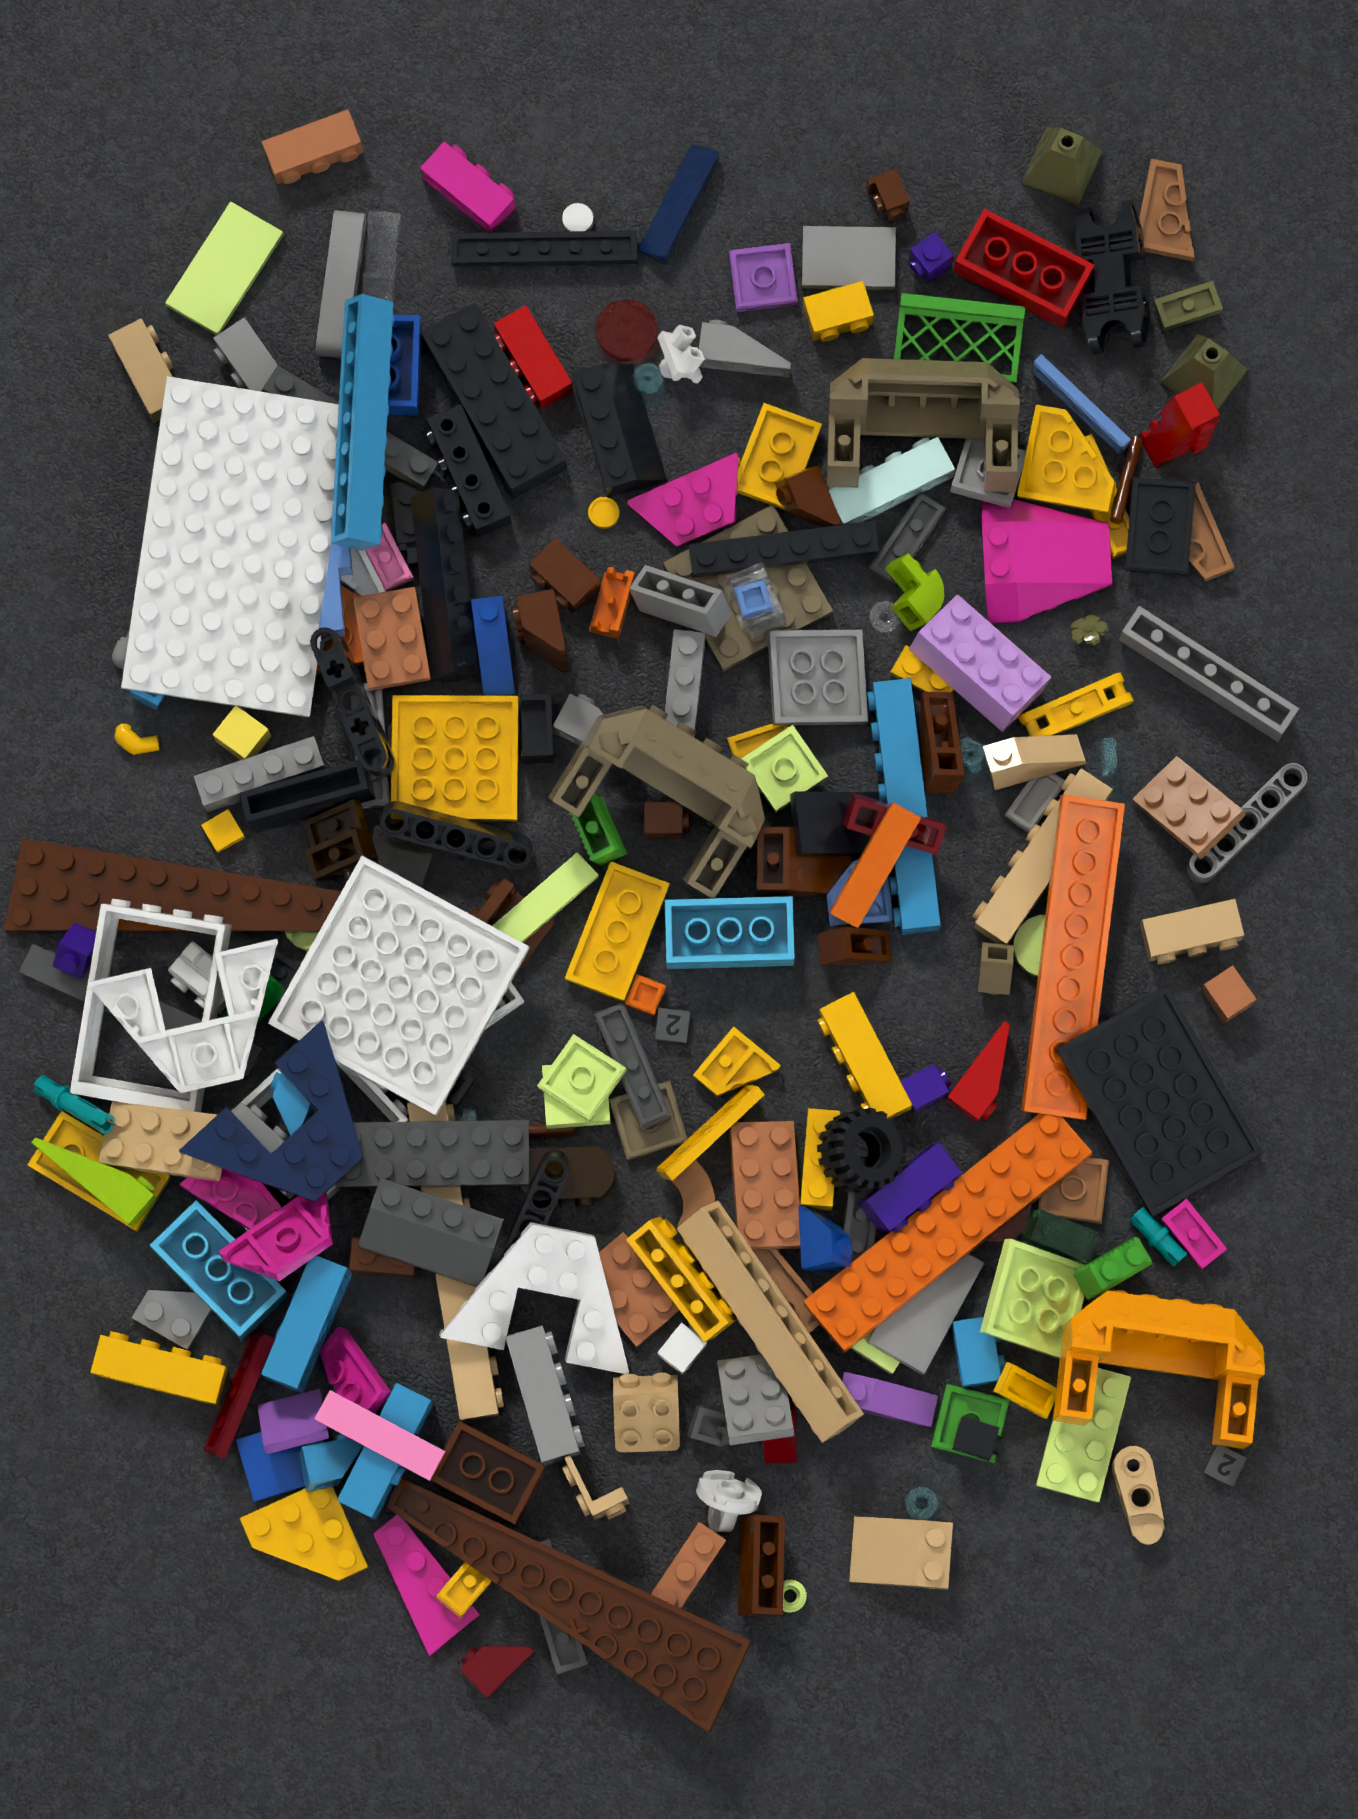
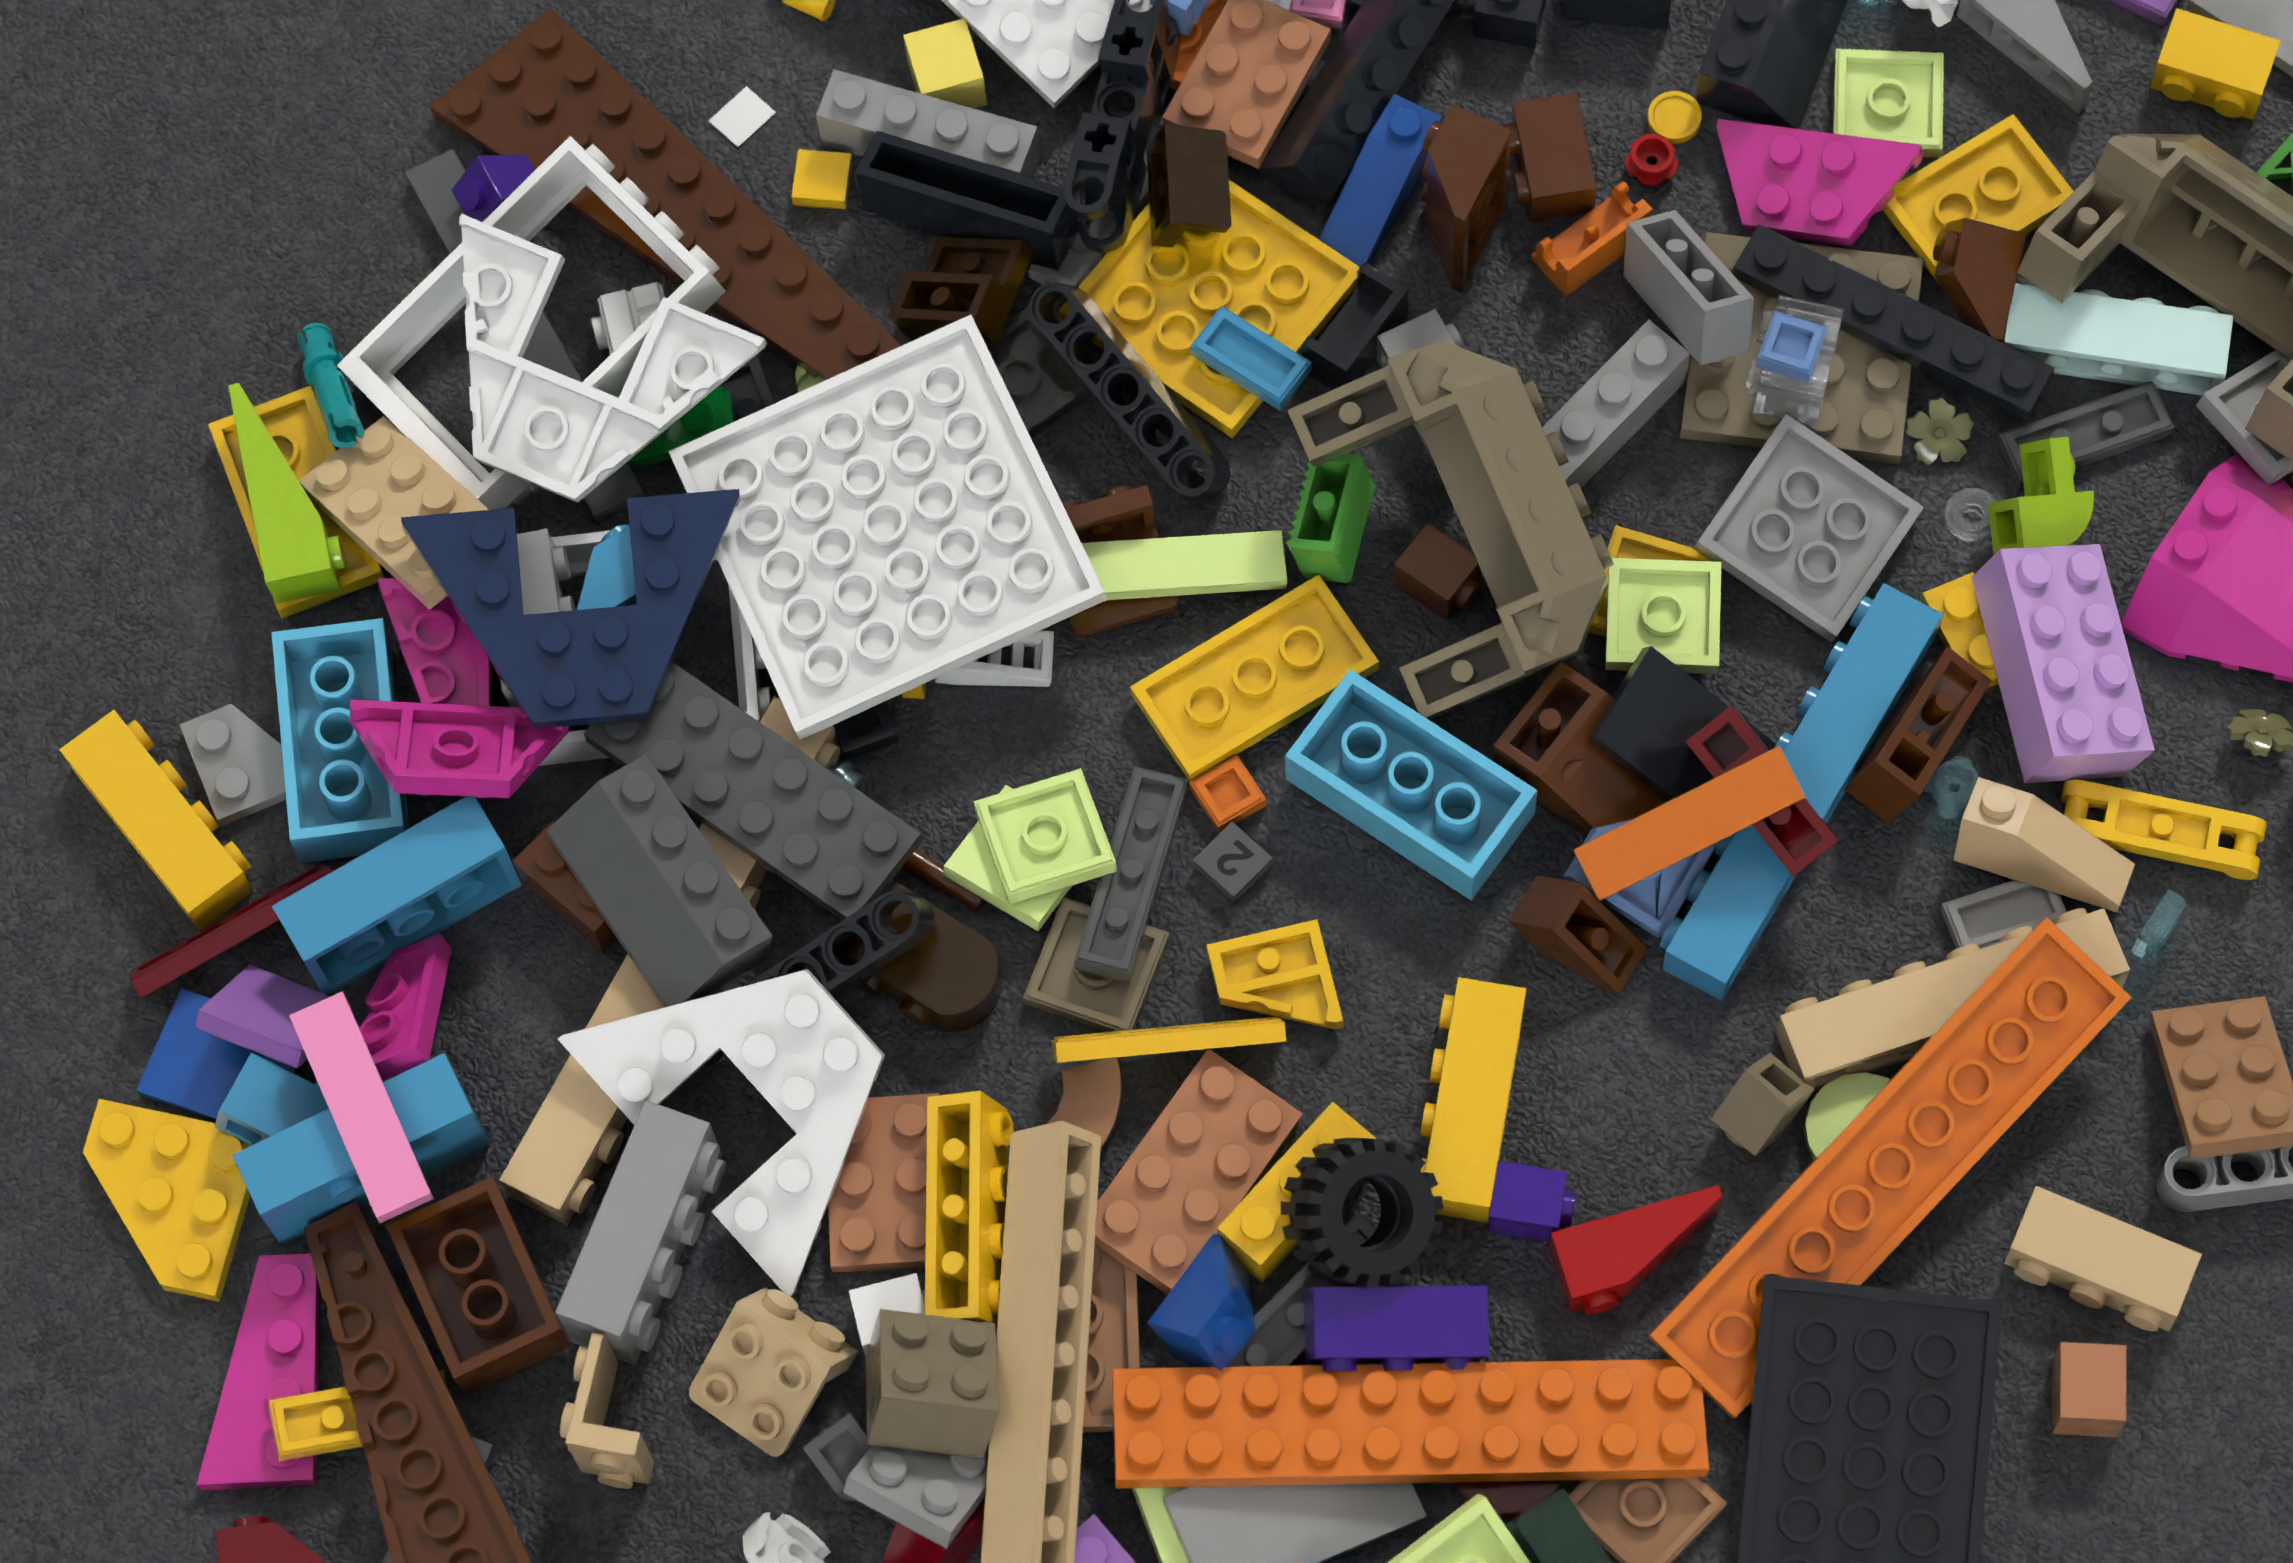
camera: 40 degrees right, 10 degrees down
none -> white sticker [709,86,776,147]
none -> dark tan brick [866,1309,999,1459]
none -> dark brown panel [1146,124,1232,248]
none -> dark azure tile [1190,306,1312,411]
none -> red plate [1625,134,1679,186]
none -> yellowish green tile [1833,49,1944,158]
none -> olive plant [1905,397,1974,465]

